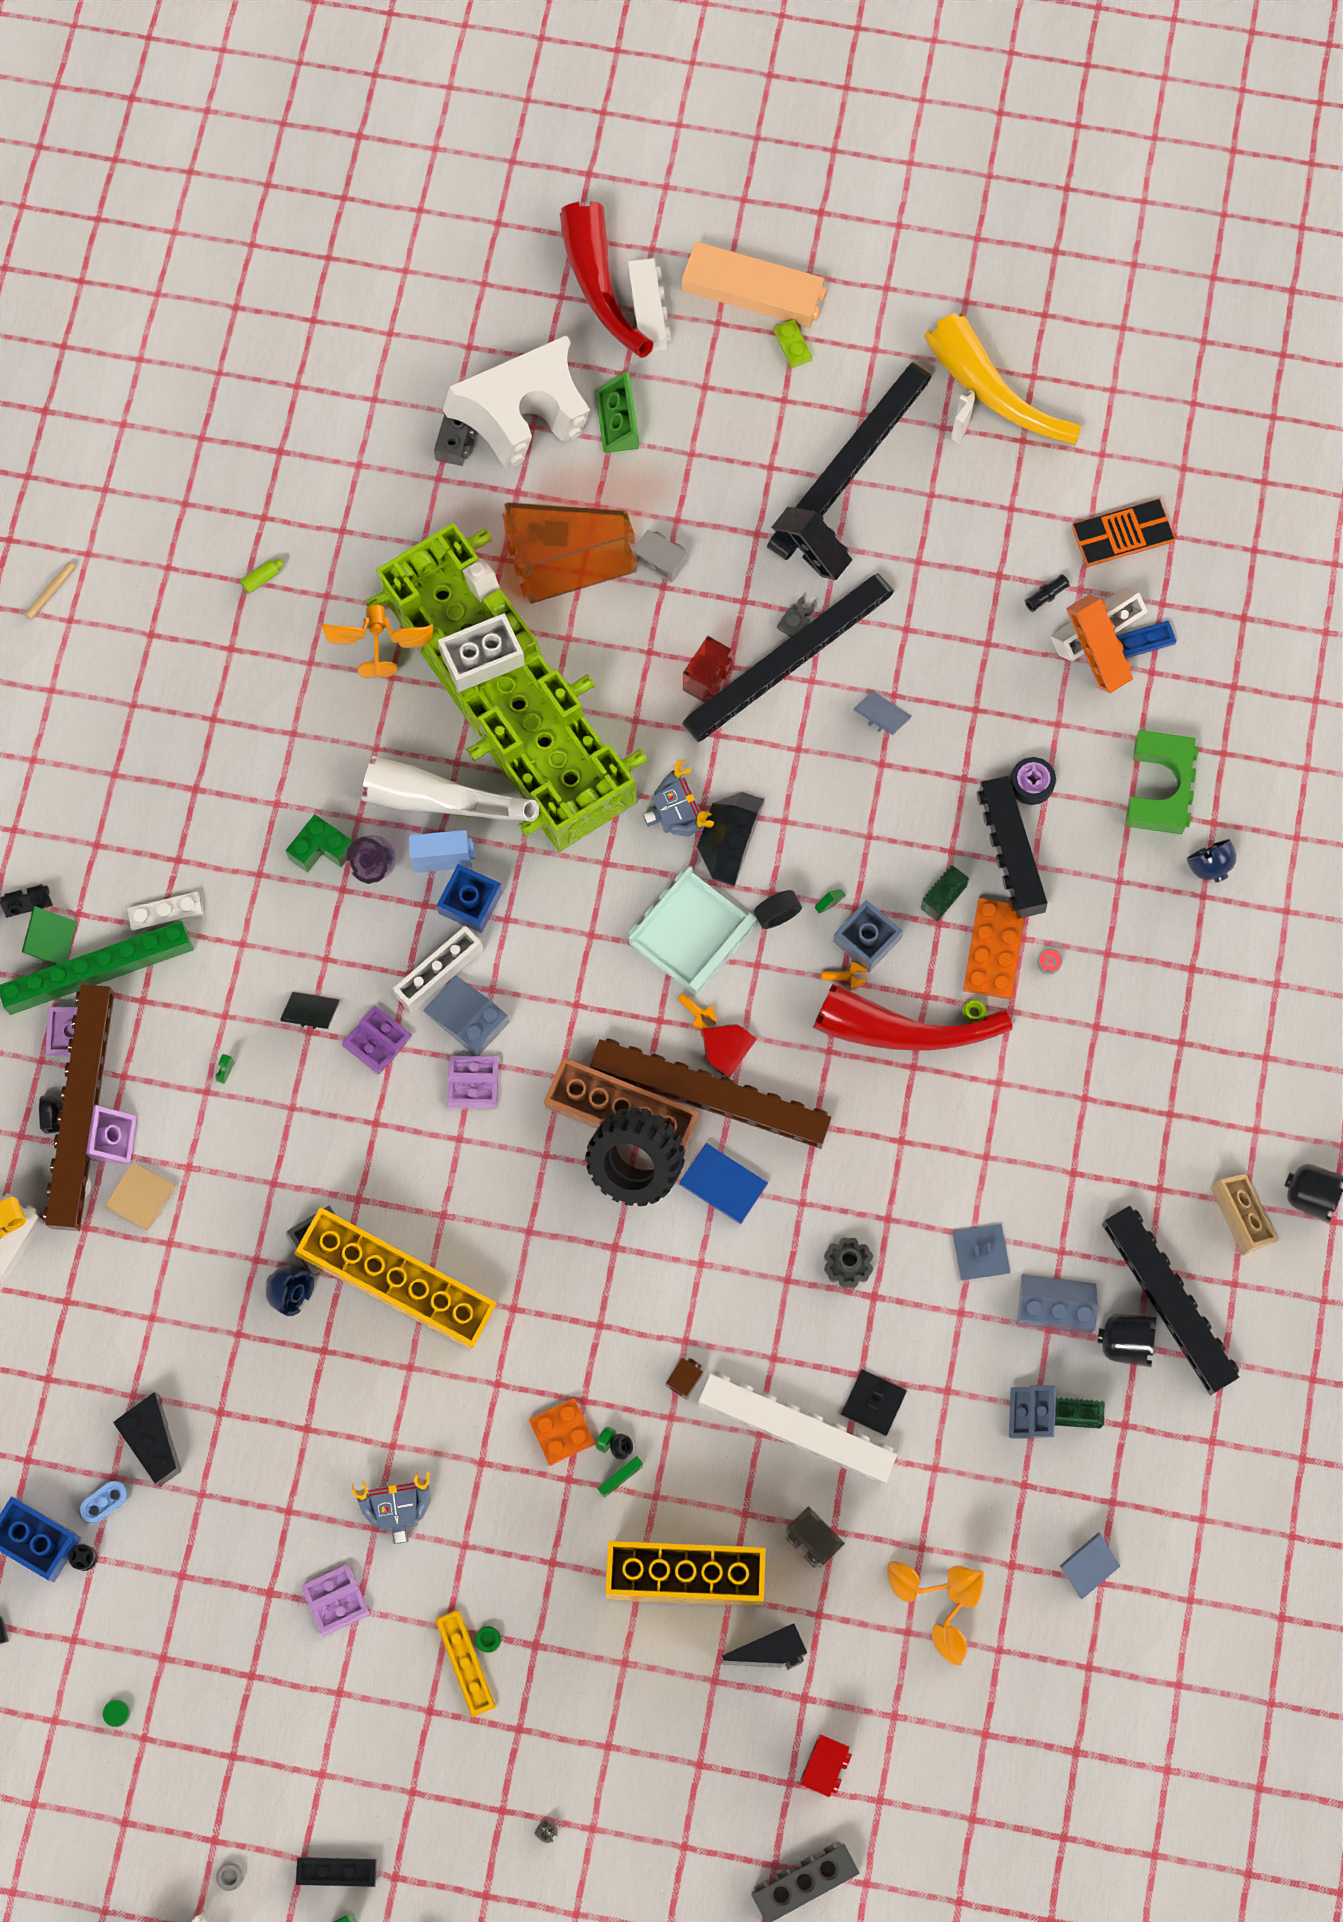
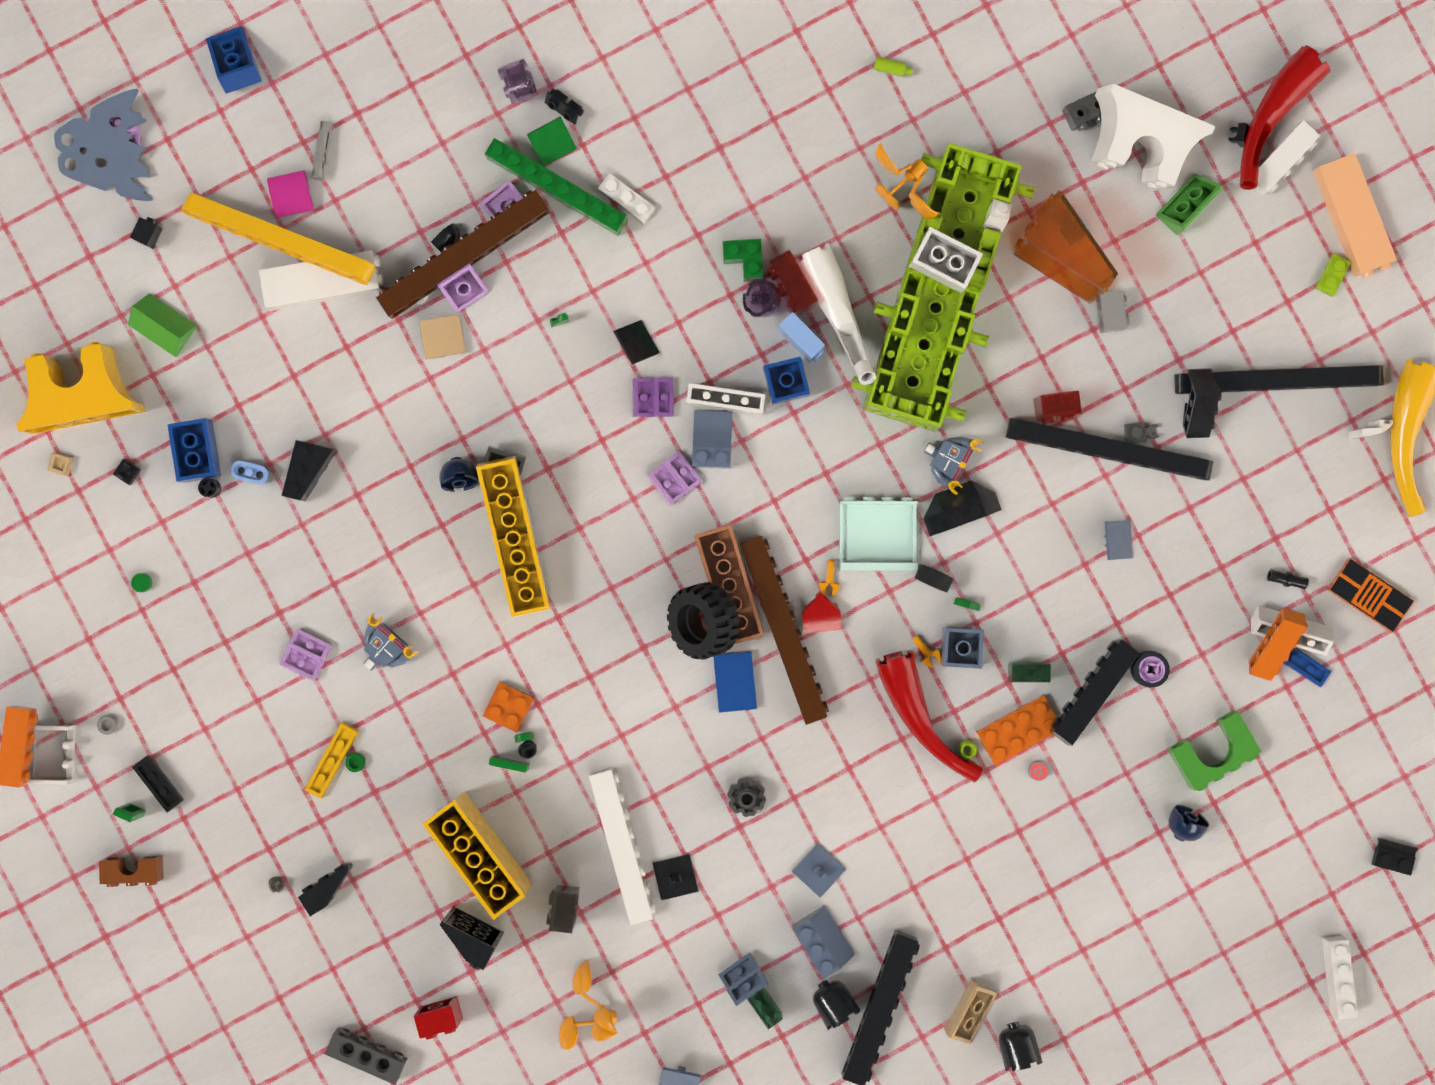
camera: 50 degrees right, 15 degrees up
reddish brown brick [666,1358,703,1400] -> none
none -> black slope [298,863,353,917]
none -> clear red brick [767,250,818,317]
none -> black tile [1228,123,1249,147]

